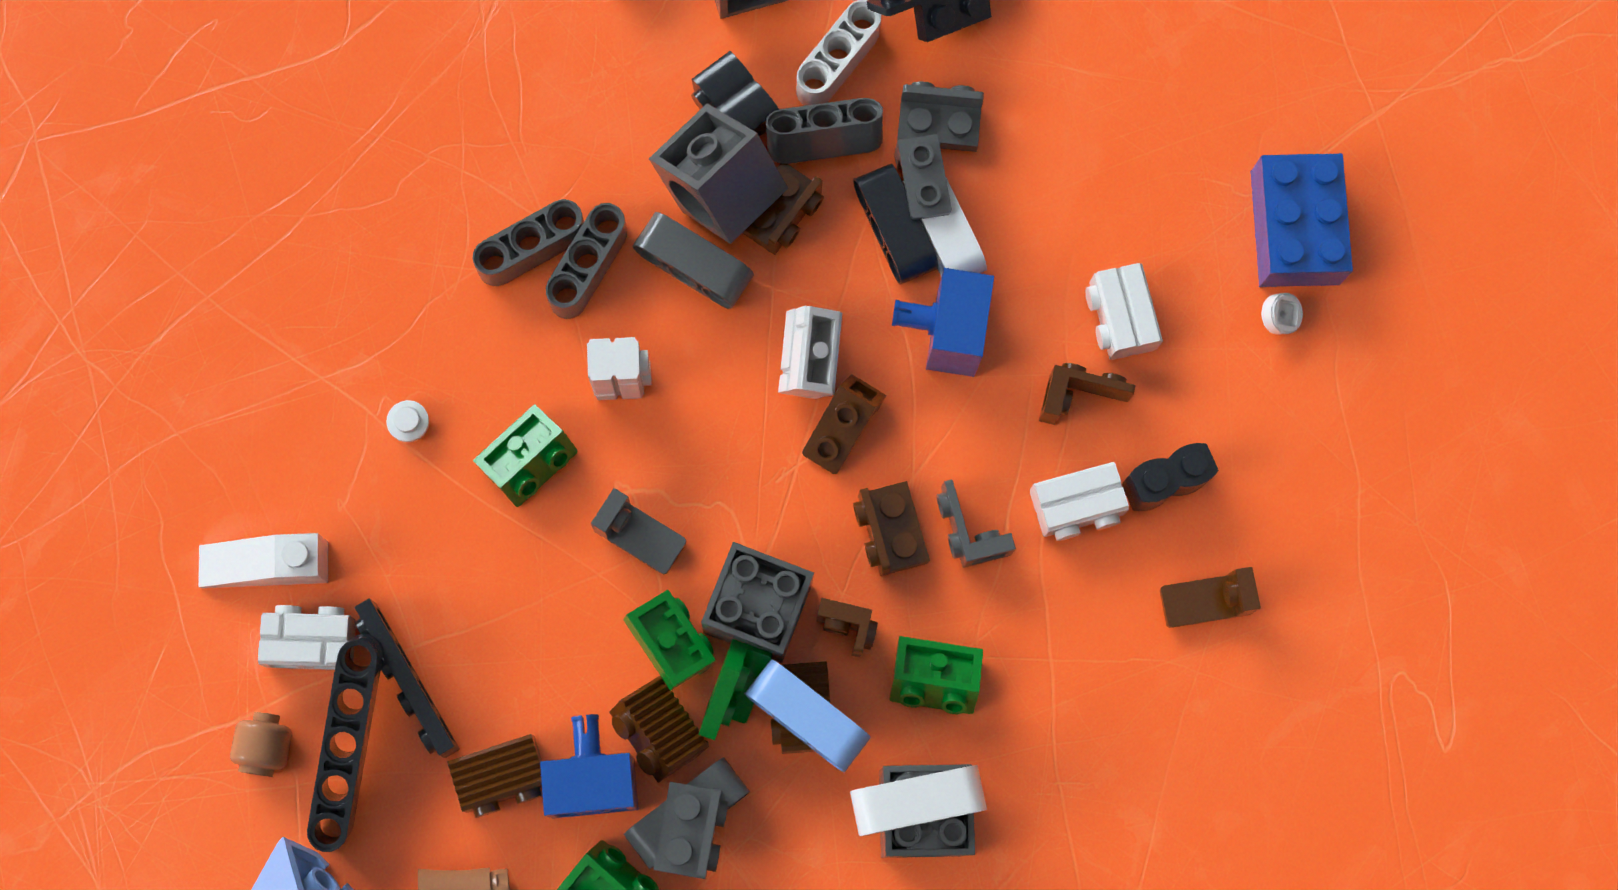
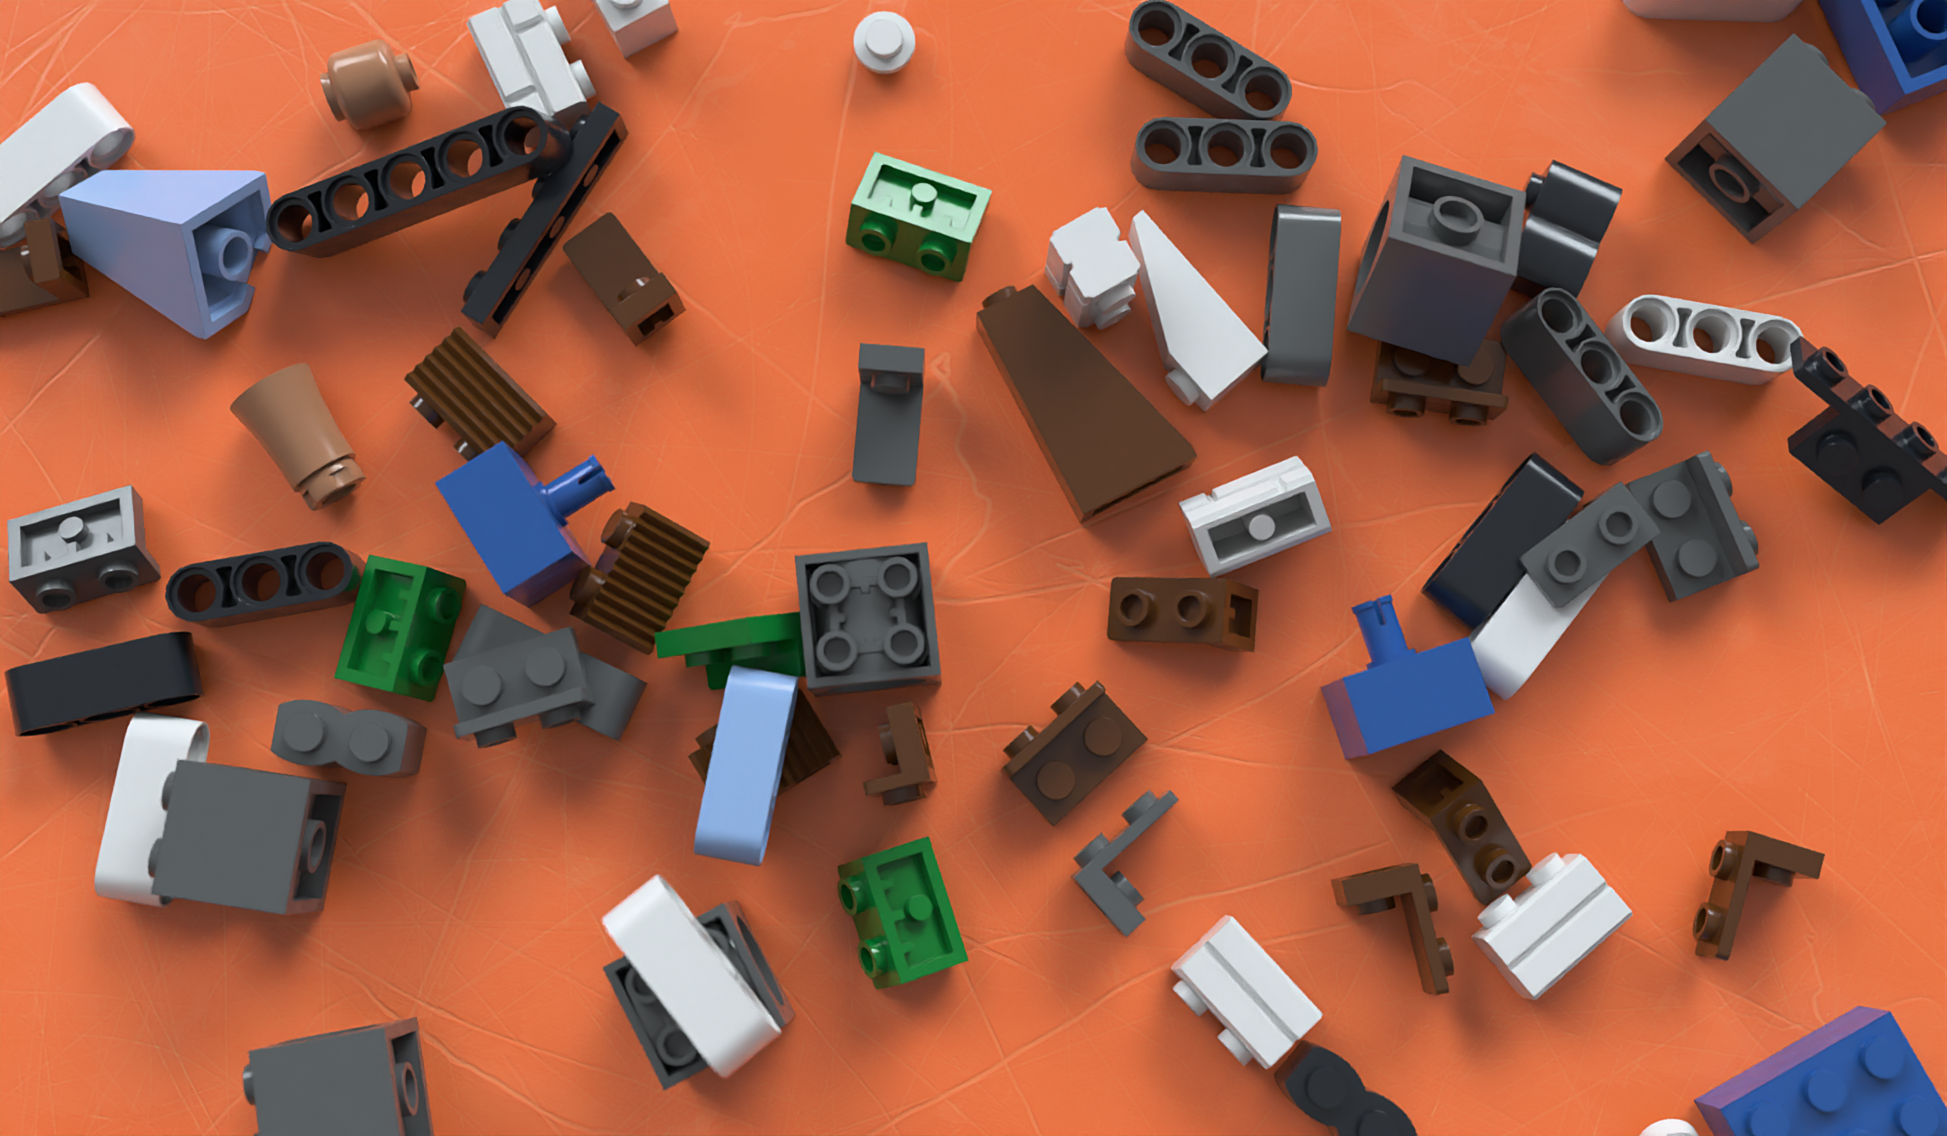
camera: 65 degrees right, 5 degrees up
green bracket [623,590,716,691] -> none
none -> reddish brown bracket [563,212,686,347]
none -> reddish brown slope [976,284,1197,523]
none -> white slope [1128,210,1269,412]
none -> reddish brown bracket [1391,749,1532,905]
none -> reddish brown bracket [1692,831,1825,961]

